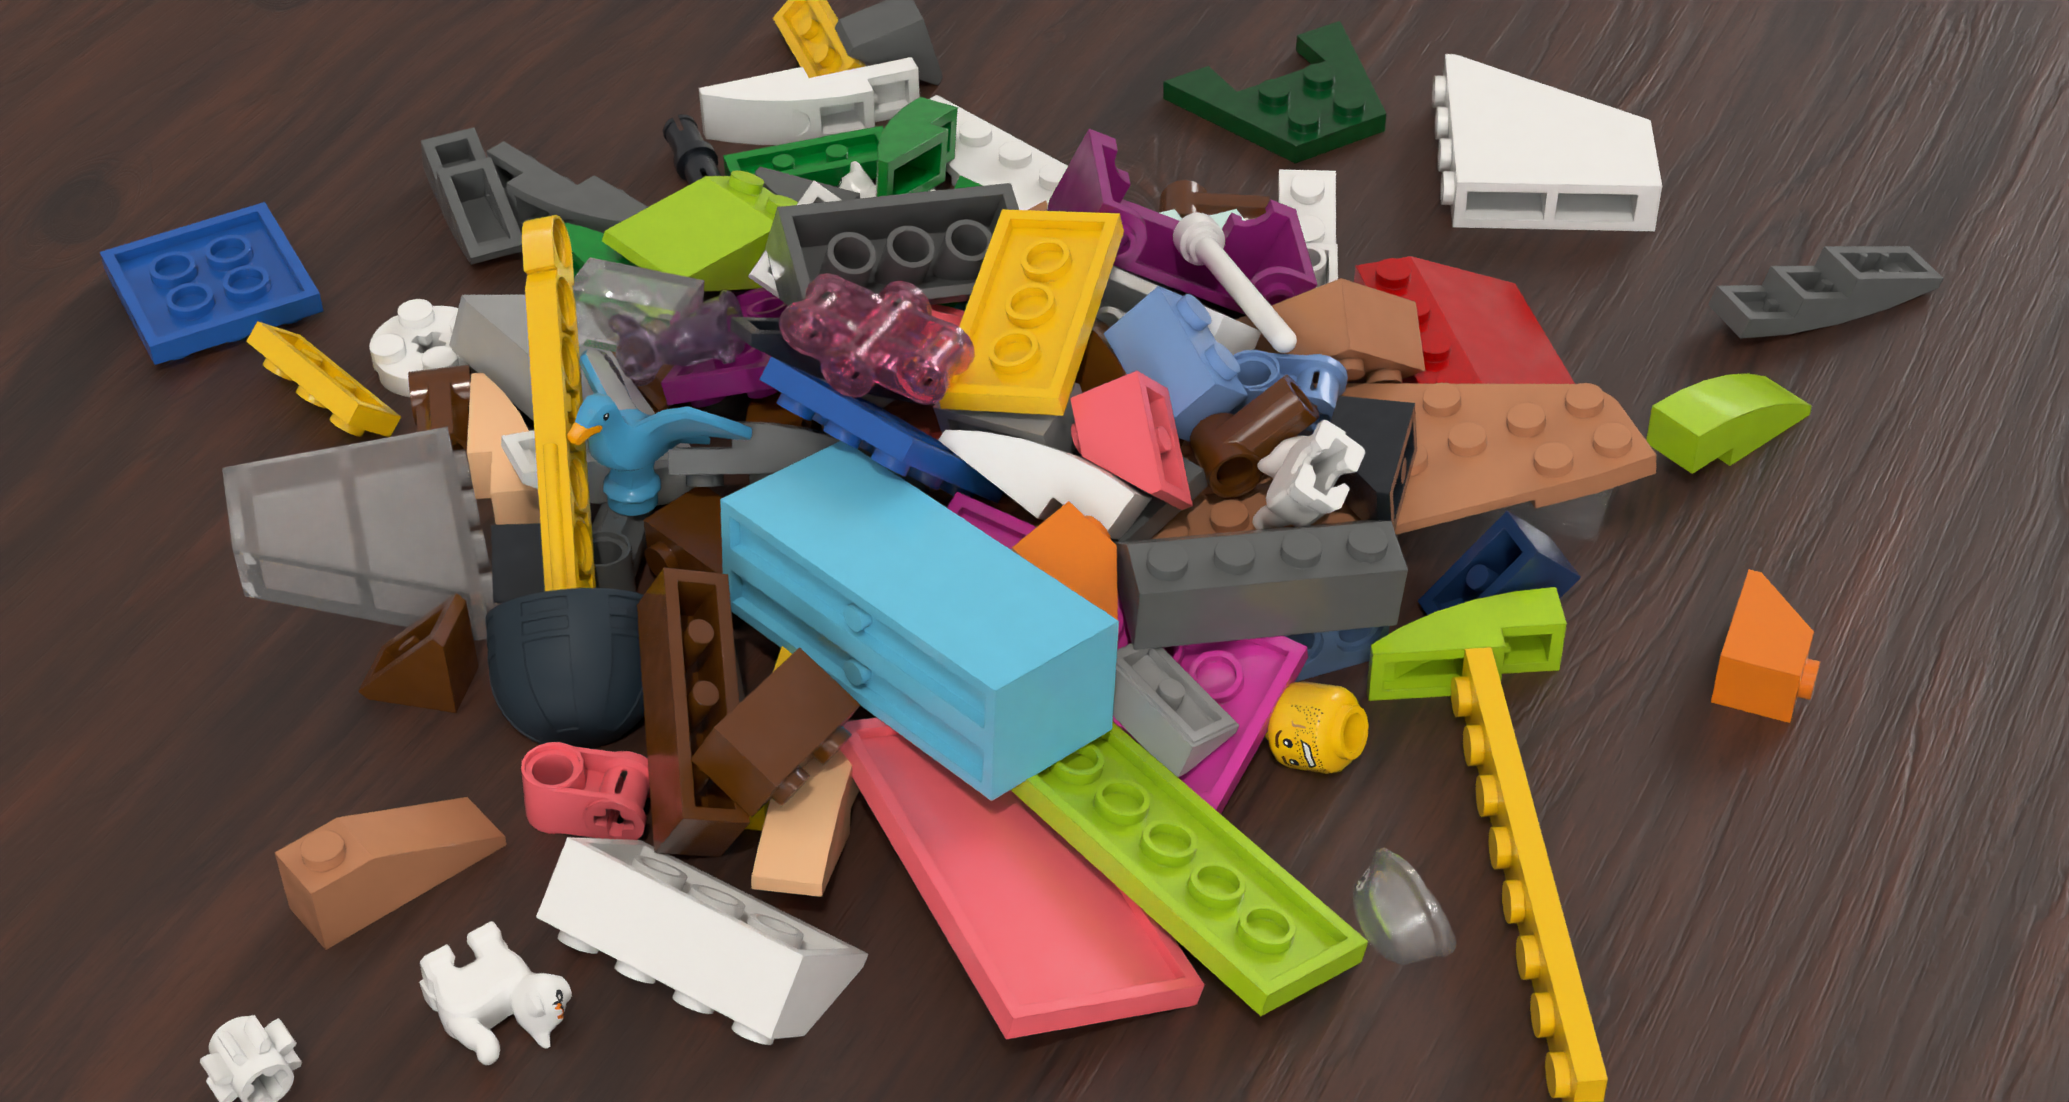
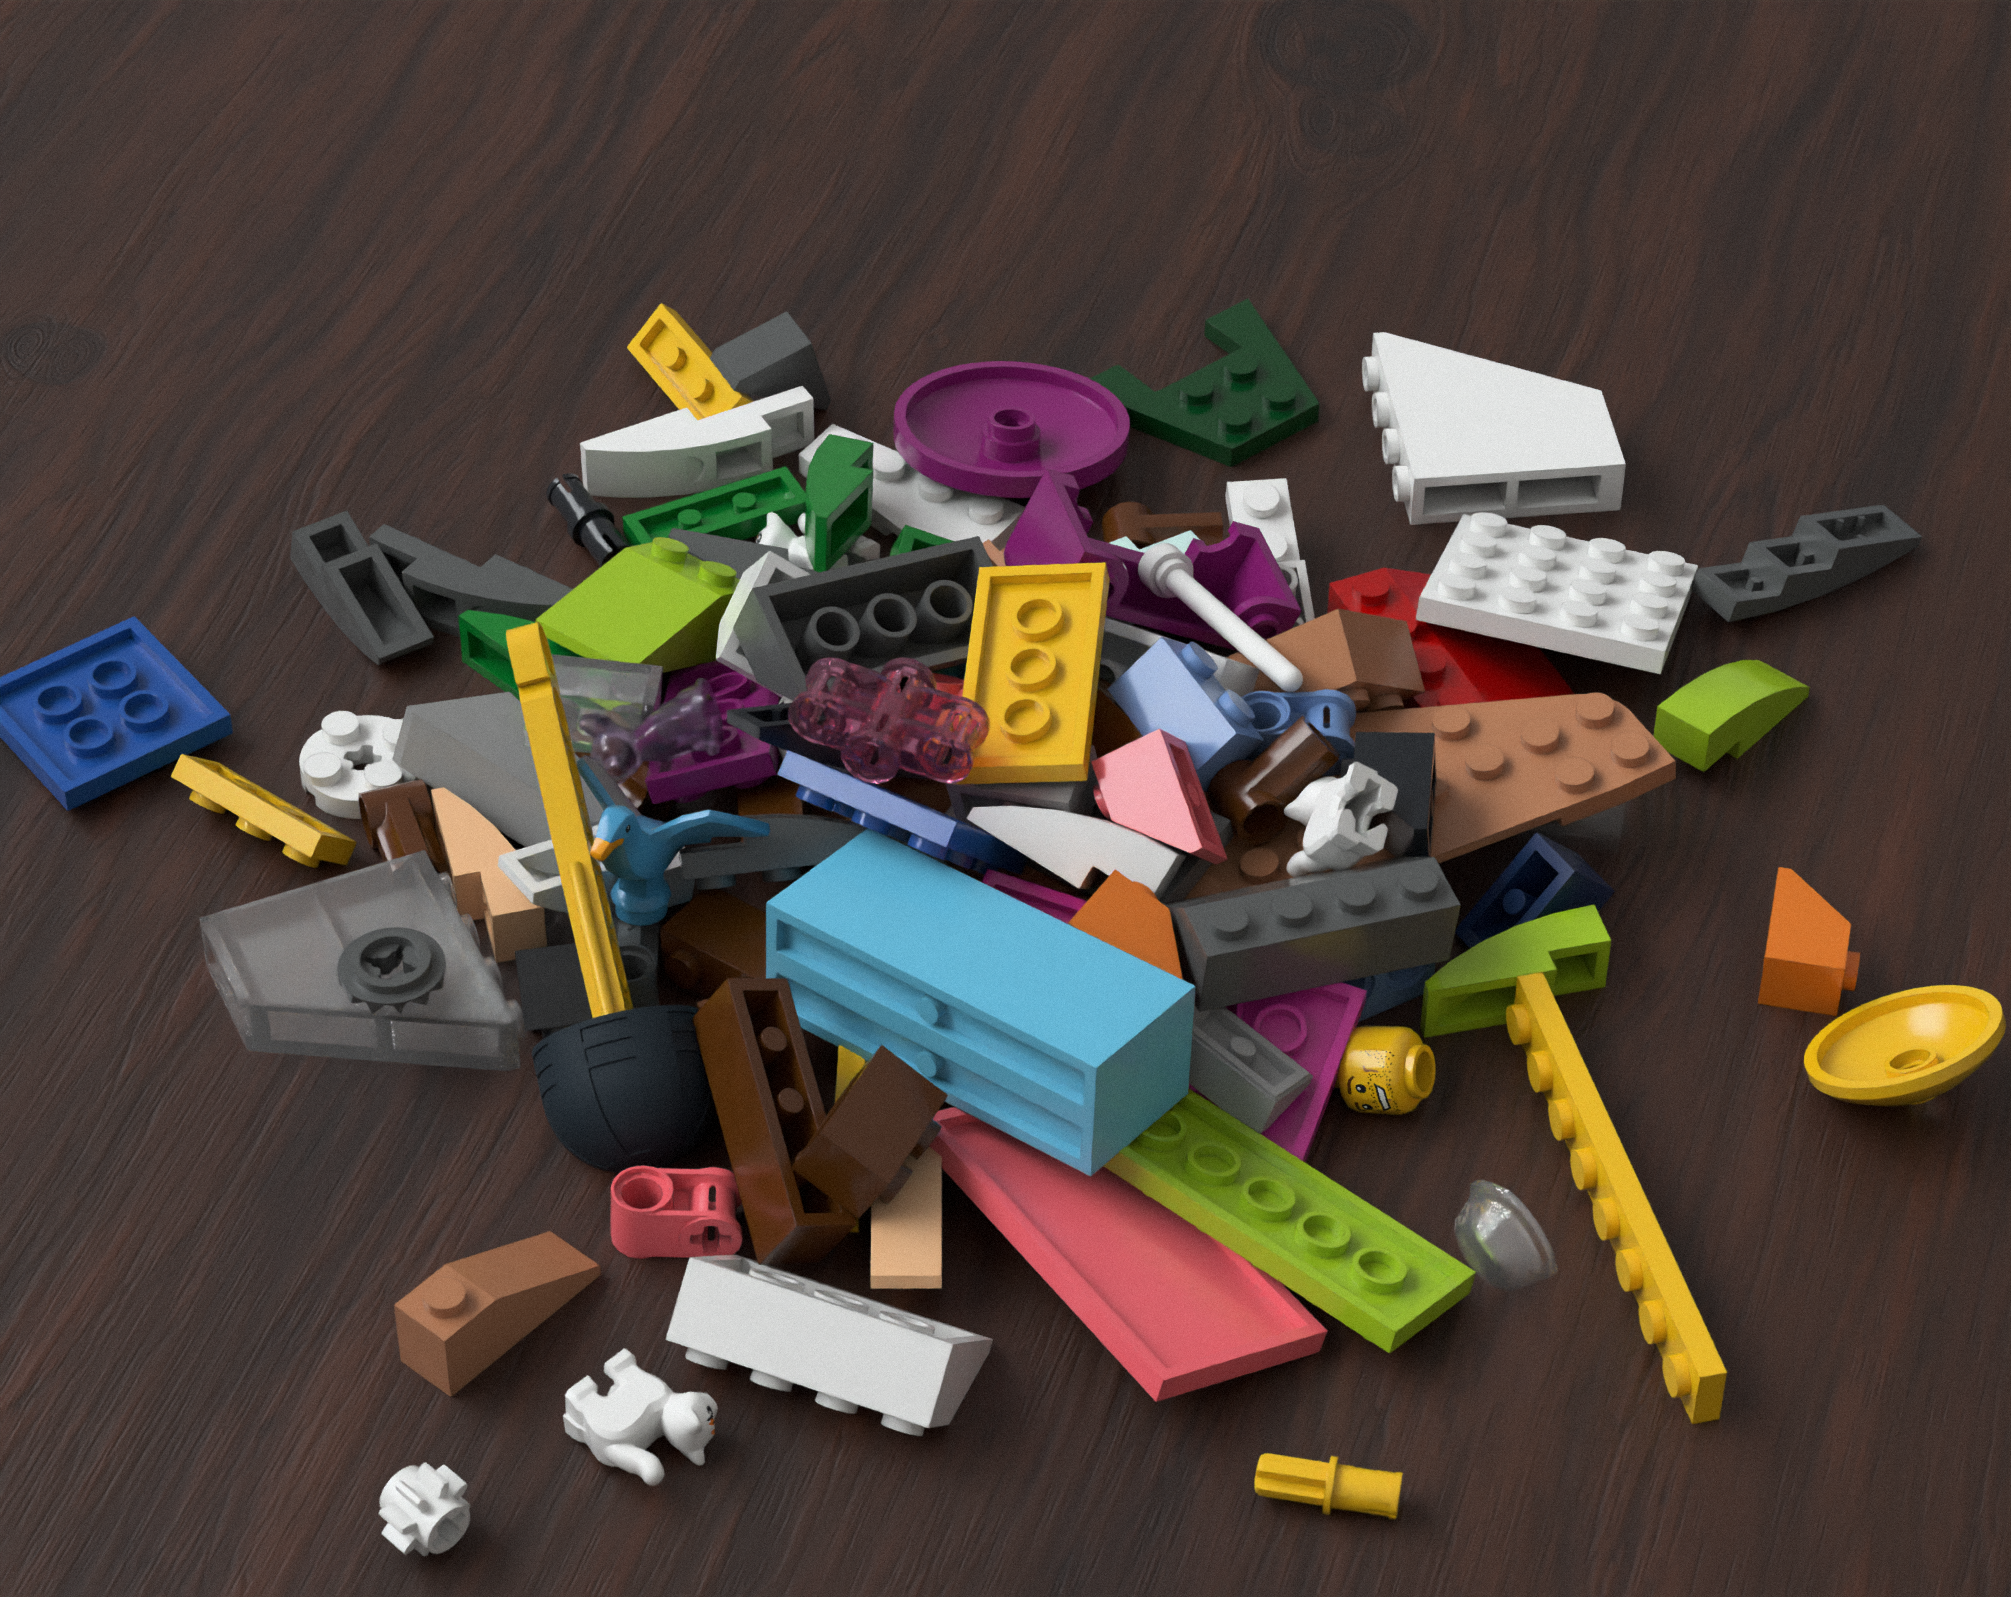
camera: 10 degrees left, 0 degrees up
reddish brown slope [358,593,479,713] -> none
none -> dark grey gear [337,927,446,1015]
none -> magenta dish [893,361,1130,498]
none -> white plate [1416,512,1699,674]
none -> yellow dish [1804,985,2006,1107]

